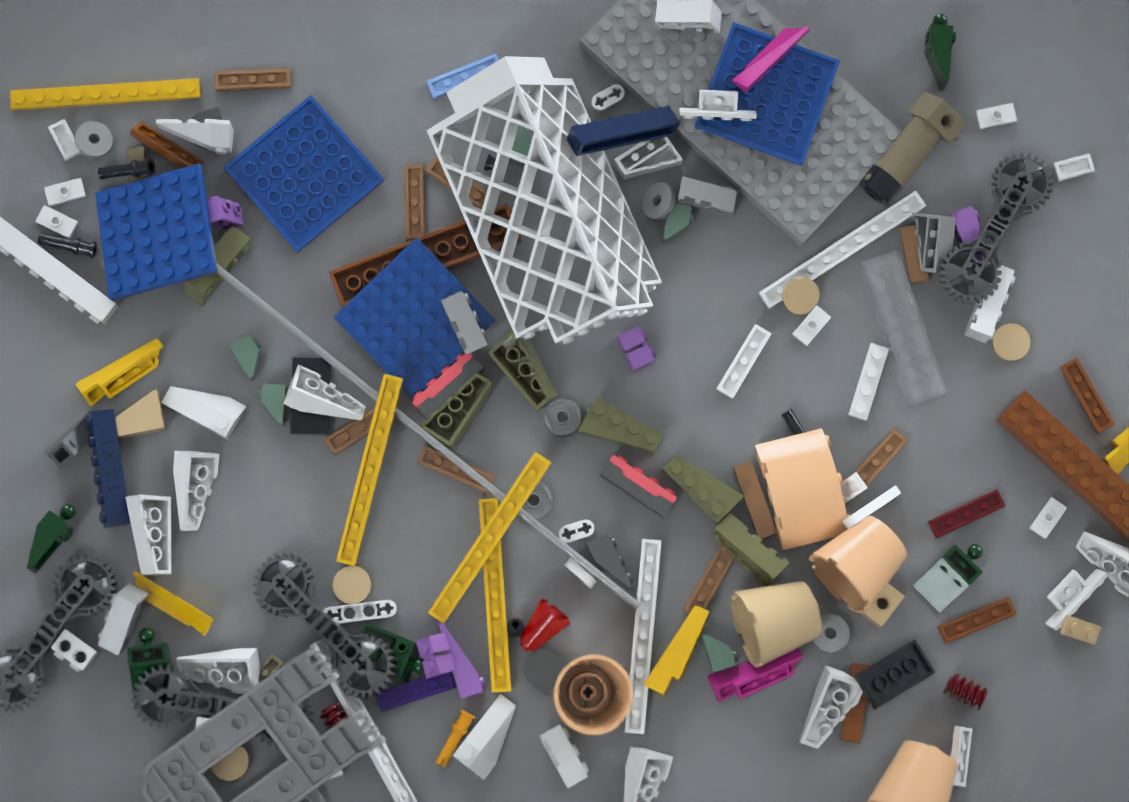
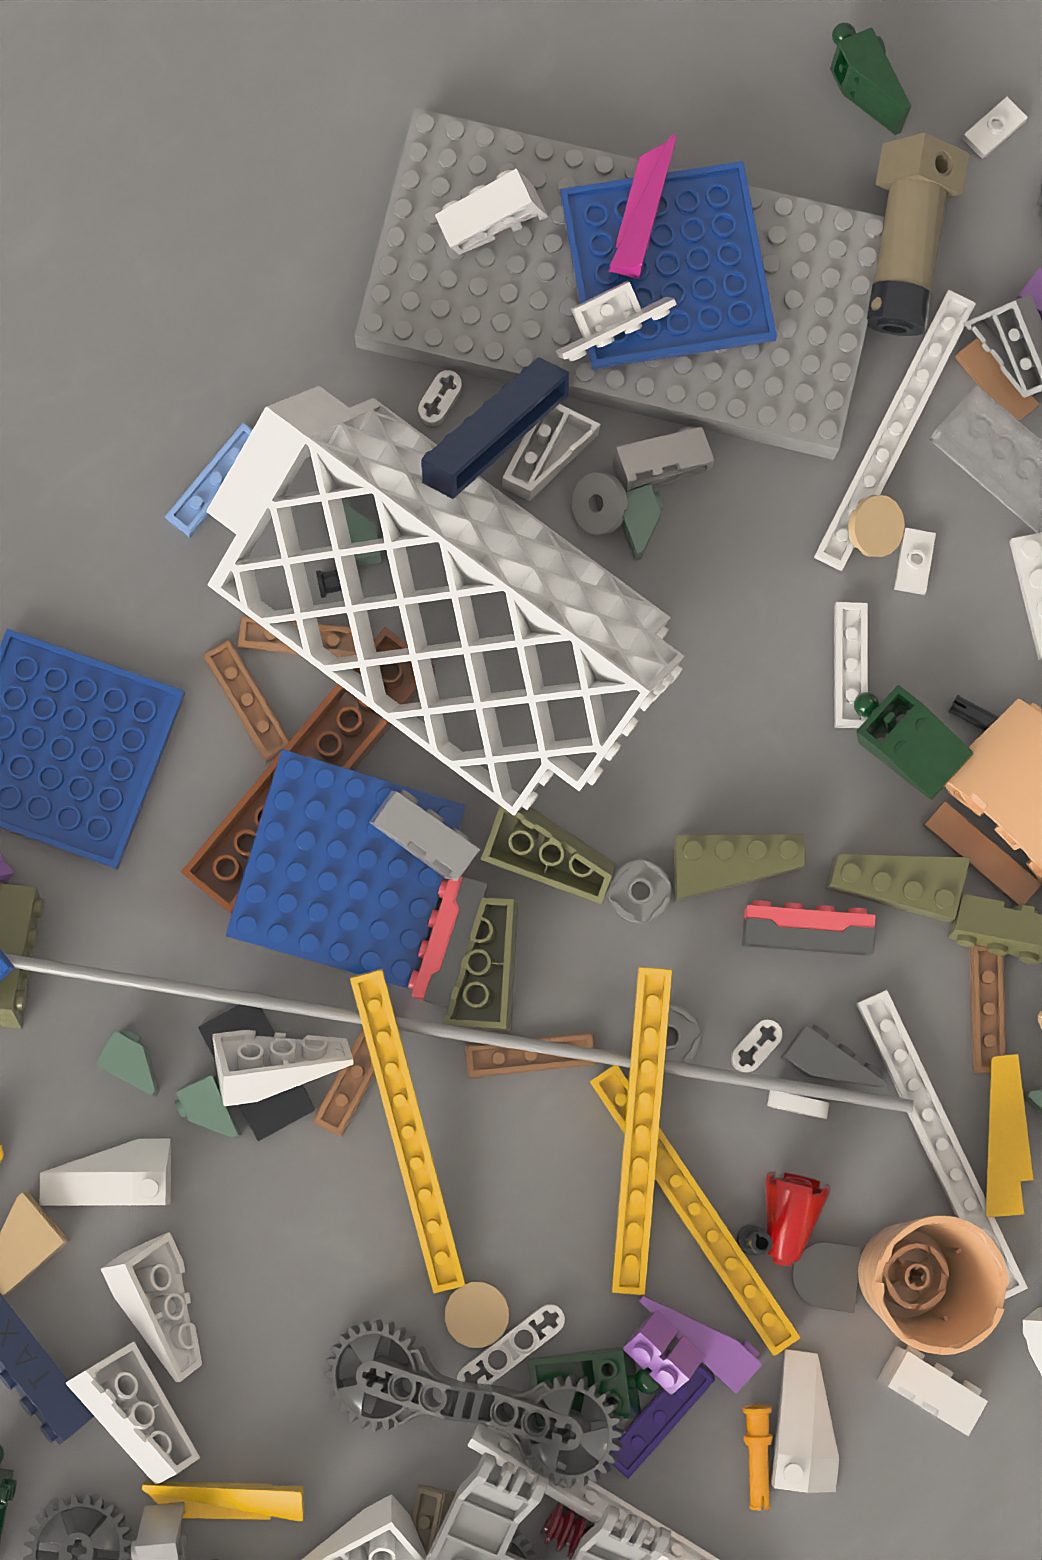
camera: 30 degrees left, 0 degrees up
medium lavender piece [617,326,656,373] -> none
none -> dark green slope [854,685,974,801]

